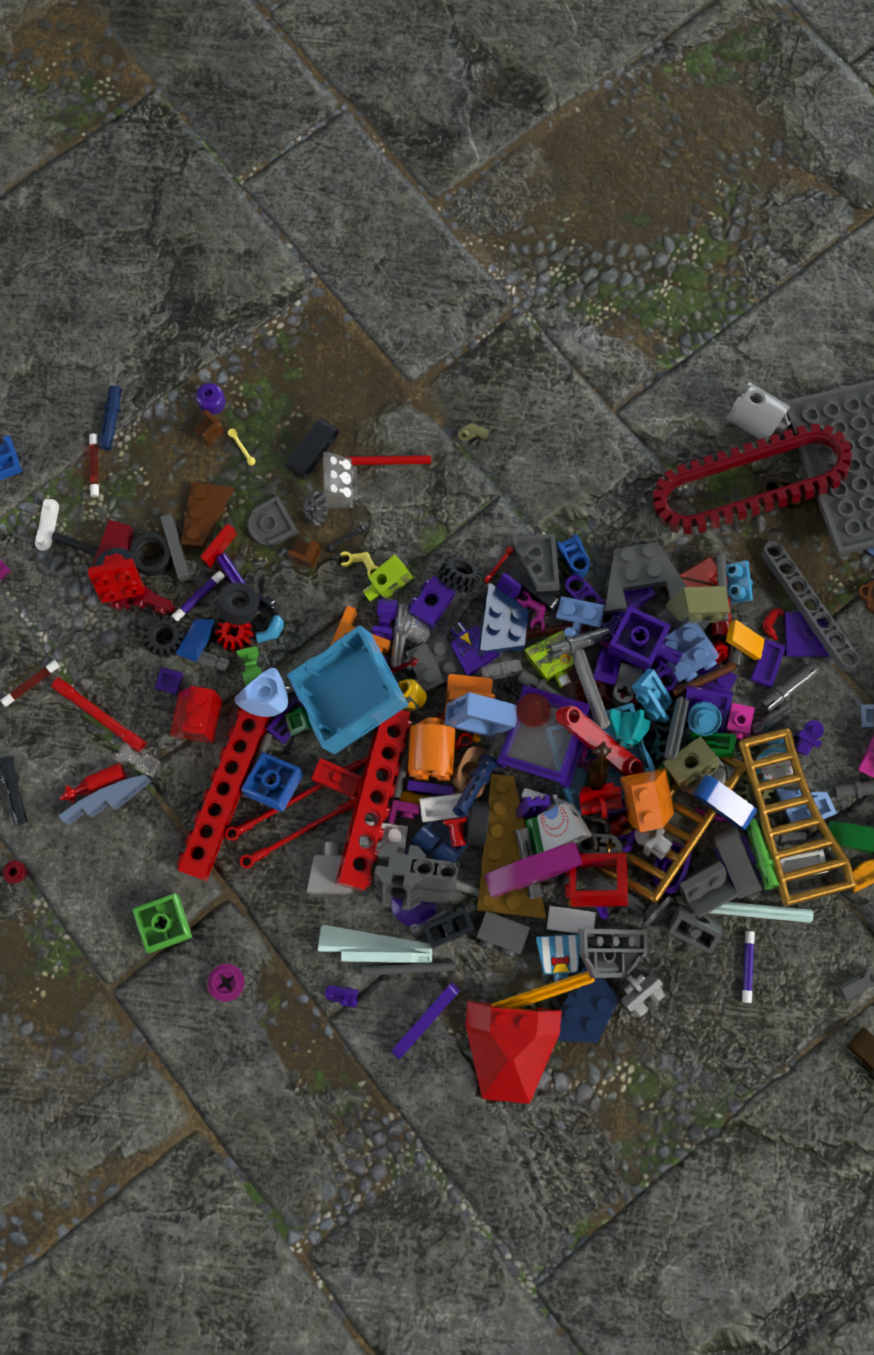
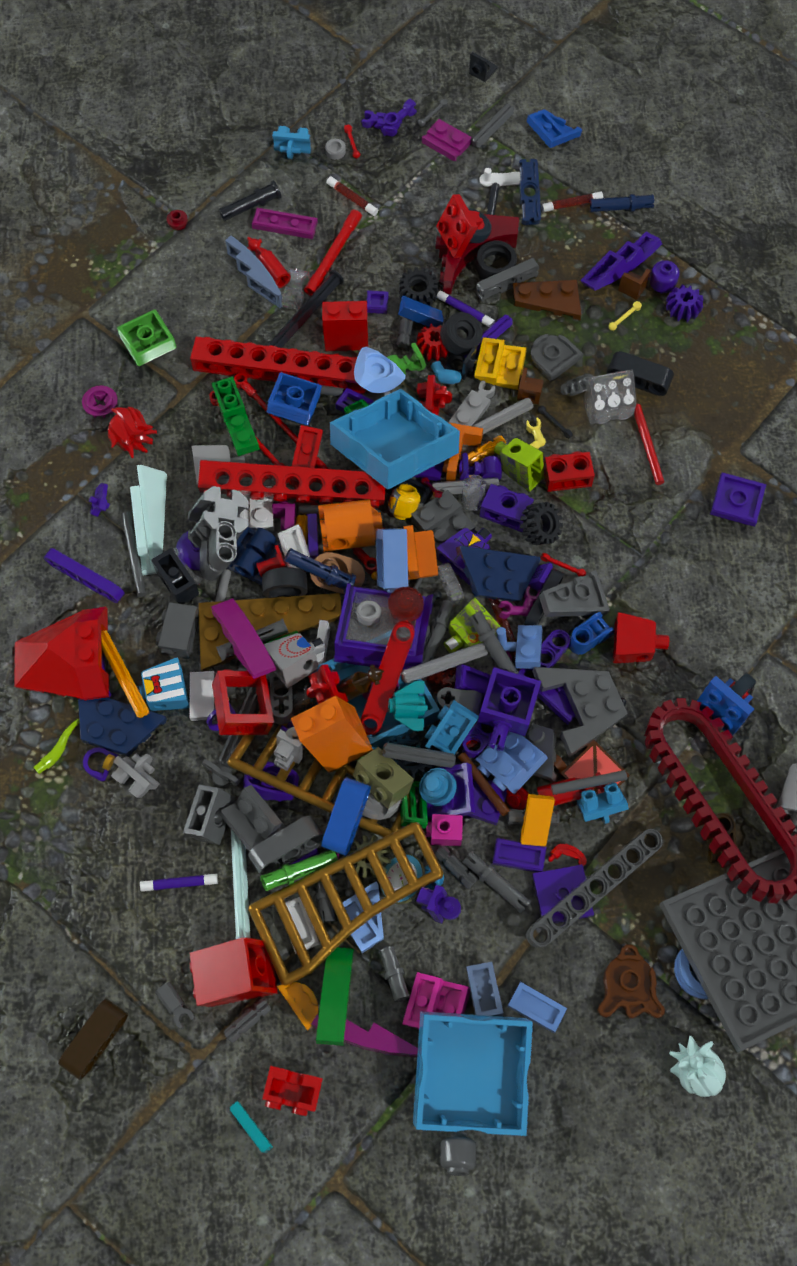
camera: 75 degrees right, 10 degrees down
red tile [200,524,237,568] -> none
olive arm [458,423,490,441] -> none
dark purple tile [516,795,550,818] -> none
dark grey wedge [579,929,647,978] -> none
olive slope [665,586,730,624] -> none
none -> lime animal [33,718,80,774]
none -> dark purple piece [83,747,118,781]
none -> red hair [108,407,157,458]
none -> slope [190,937,278,1007]
none -> green slope [211,377,260,456]
none -> magenta tile [252,208,318,239]
none -> black axle [268,270,344,348]
none -> light grey tile [356,601,381,626]
none -> red hips [417,375,452,416]
none -> light grey plate [449,380,495,426]
none -> light orange axle [468,435,506,466]
none -> light grey axle [473,398,533,434]
none -> yellow slope [474,337,526,390]
none -> dark blue piece [518,159,541,225]
none -> red brick [544,451,595,492]
none -> dark purple slope [580,232,662,291]
none -> red torso [613,612,669,664]
none -> dark purple gear [666,284,703,322]
none -> blue plate [697,673,756,736]
none -> dark purple plate [710,472,766,527]

